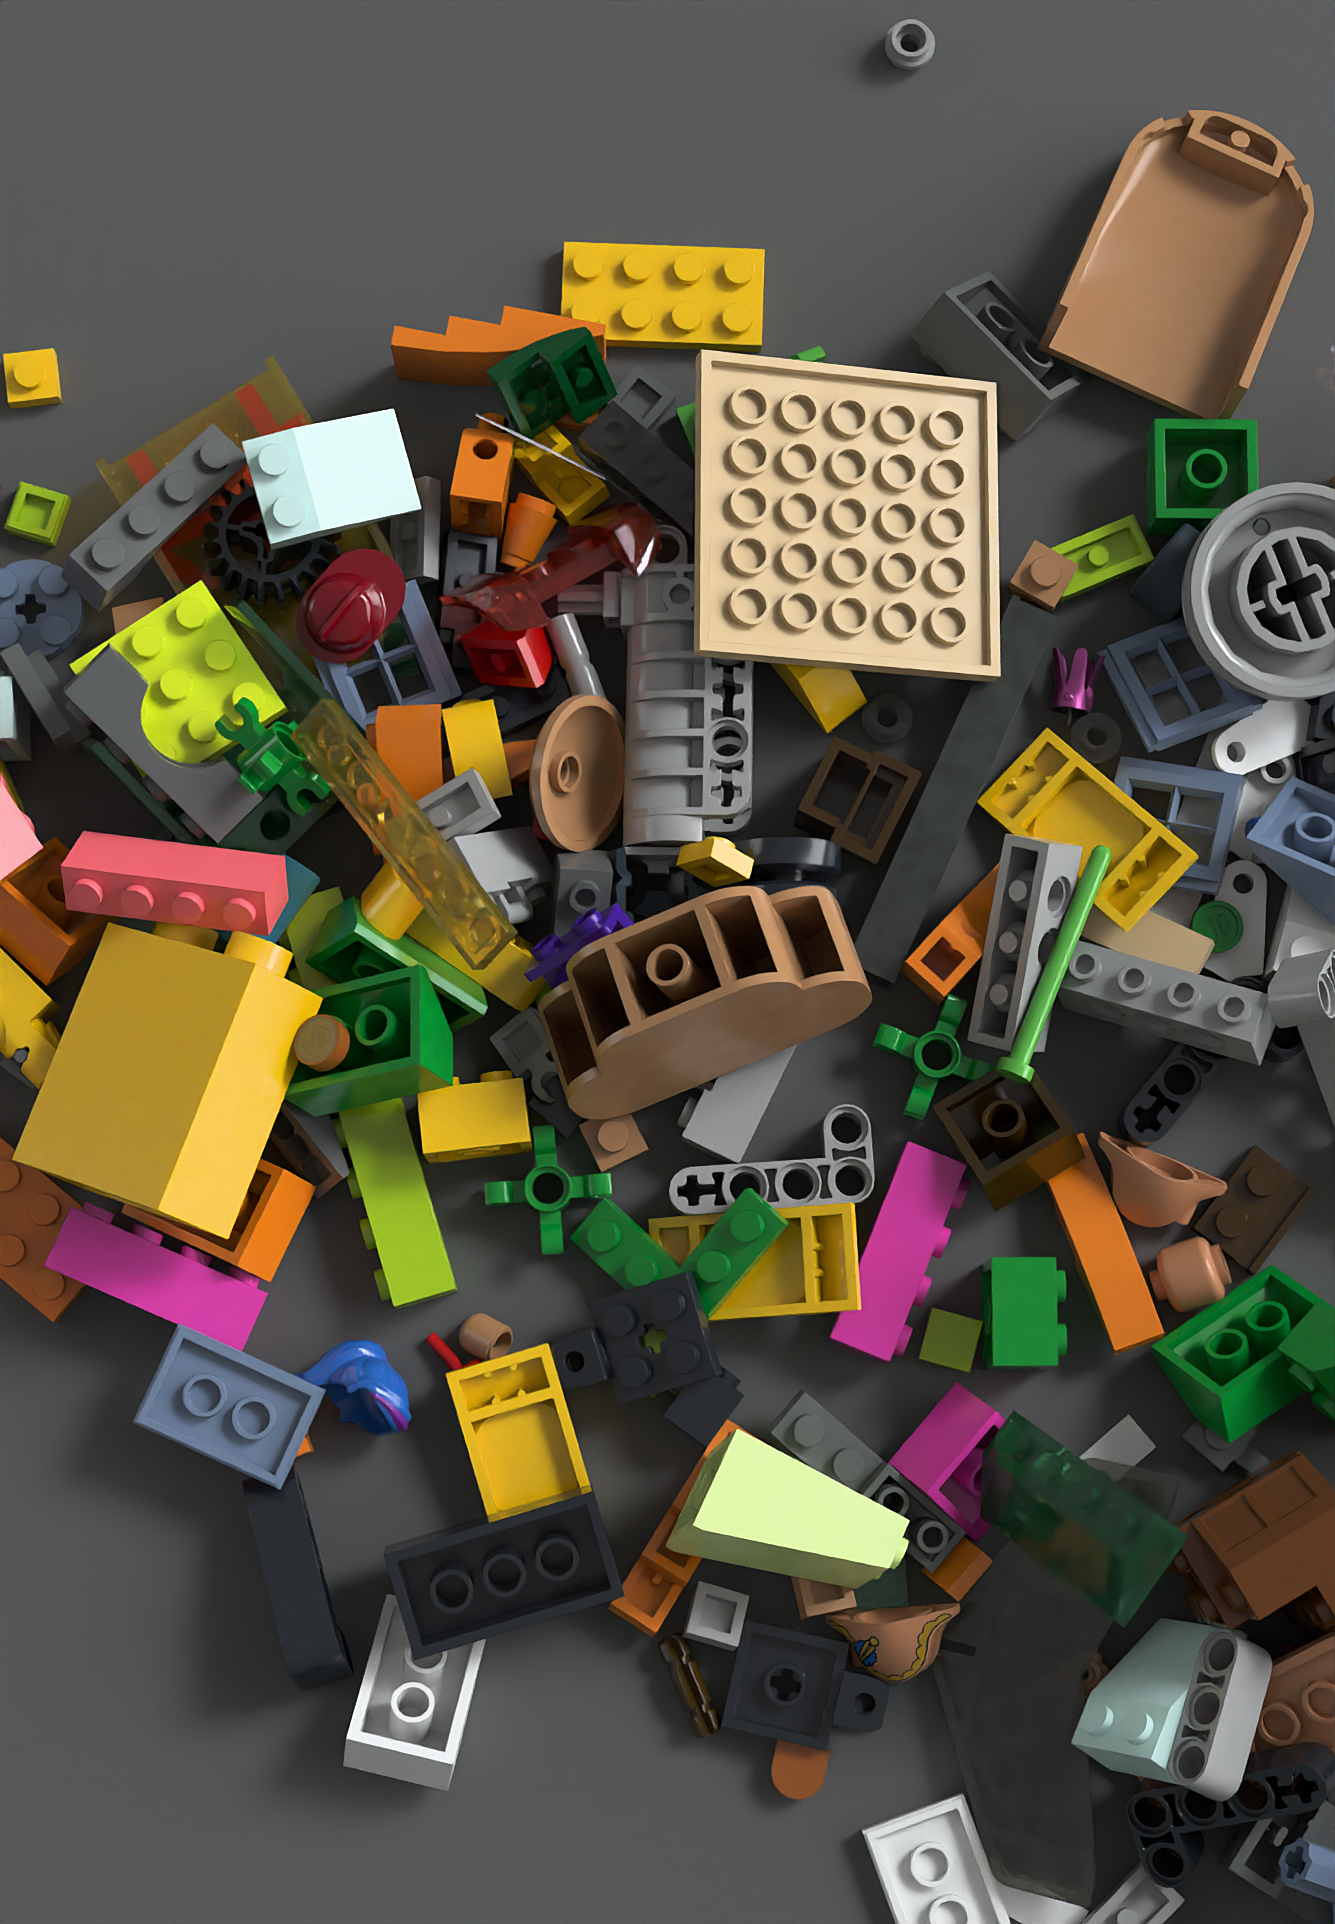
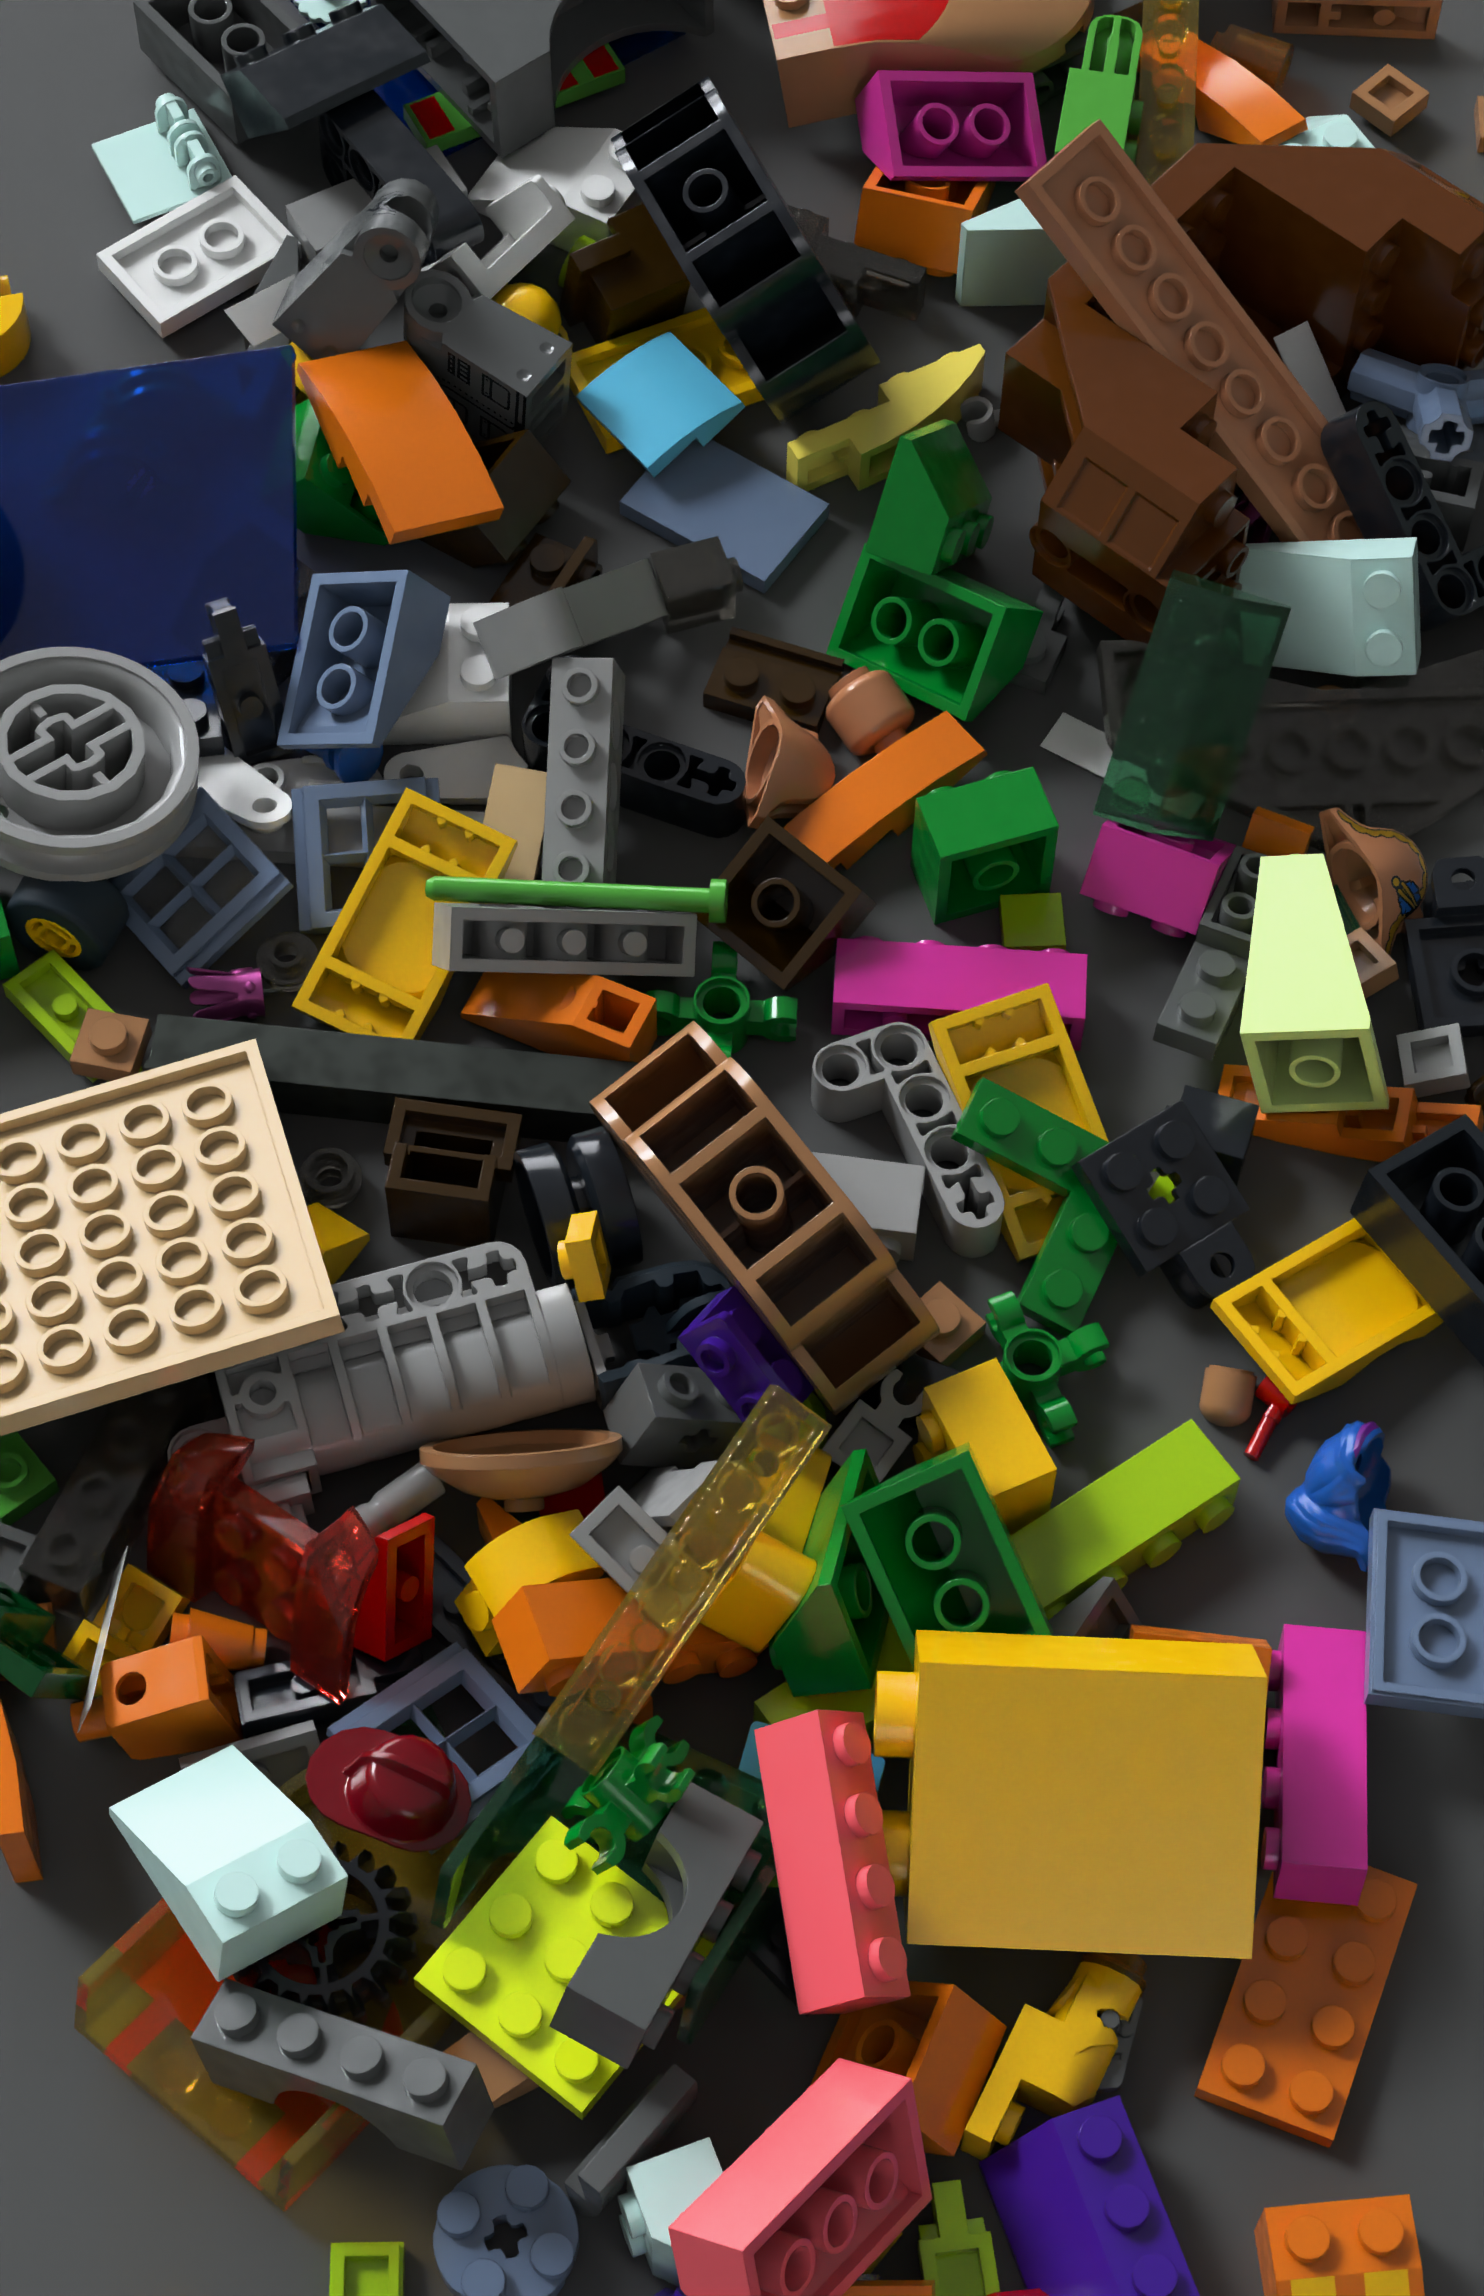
camera: 105 degrees left, 20 degrees down
tile [294,1014,350,1072] -> none
light grey beam [1168,1629,1272,1801] -> none
green piece [1190,901,1243,953] -> none

